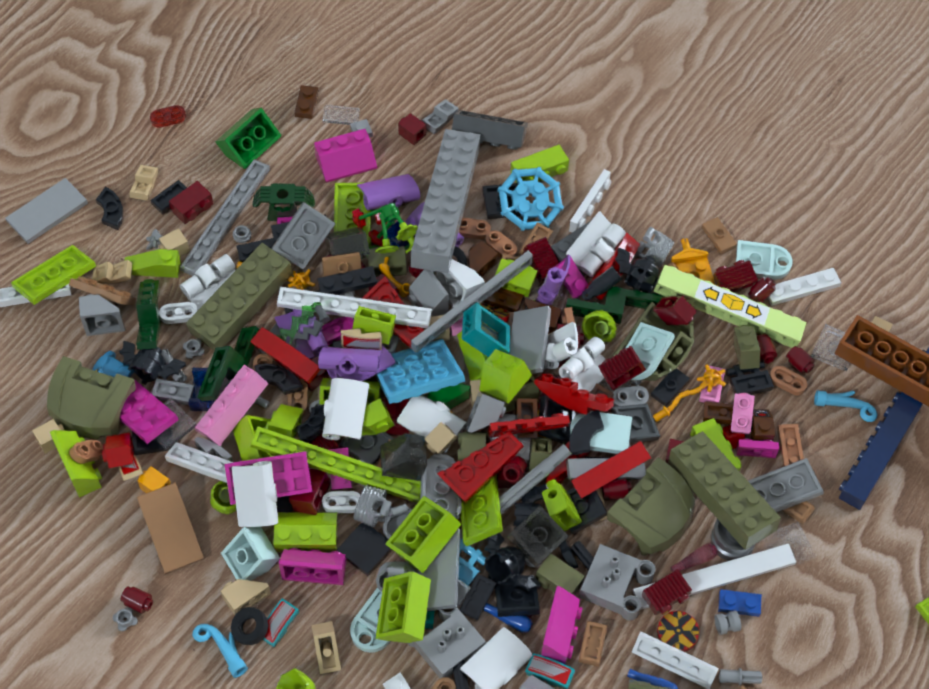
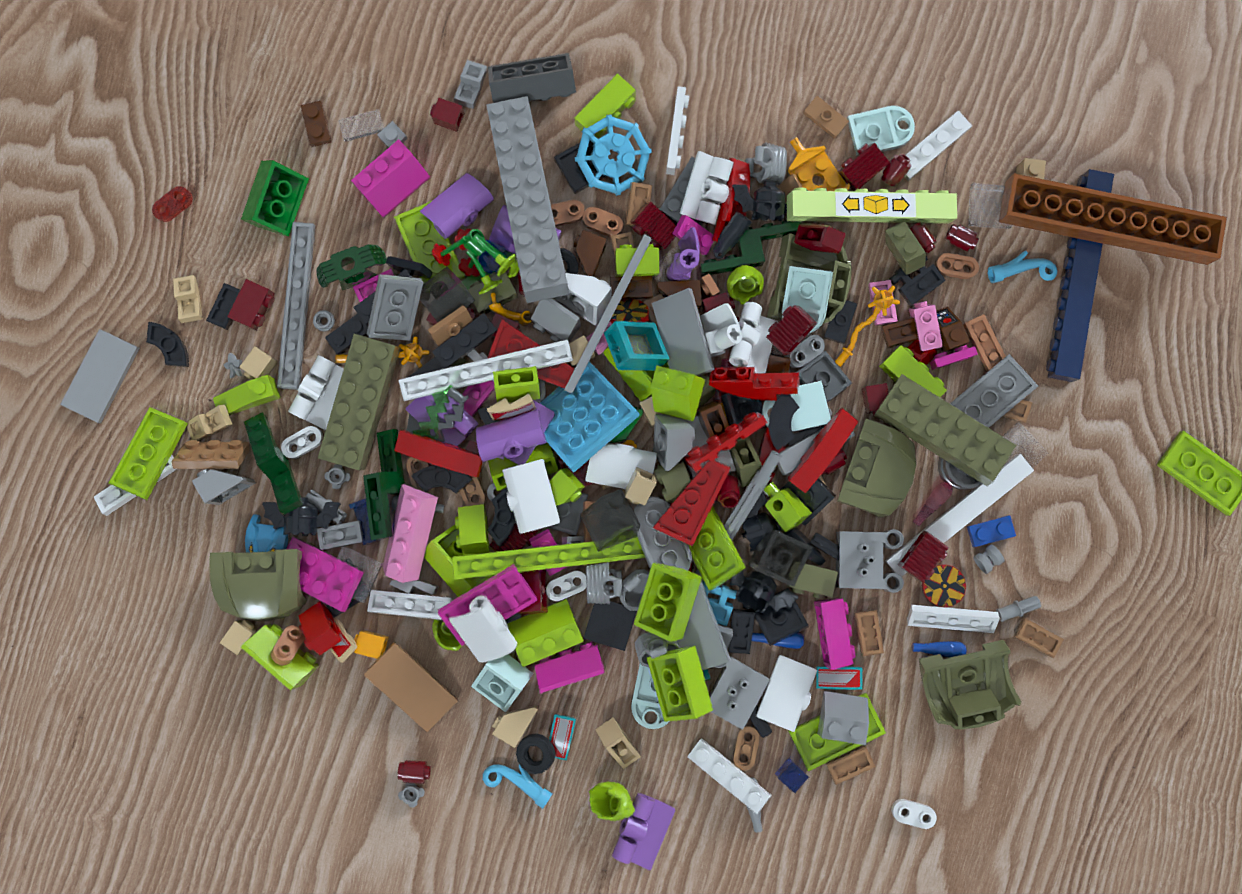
camera: 20 degrees left, 25 degrees up
none -> black plate [386,256,433,279]

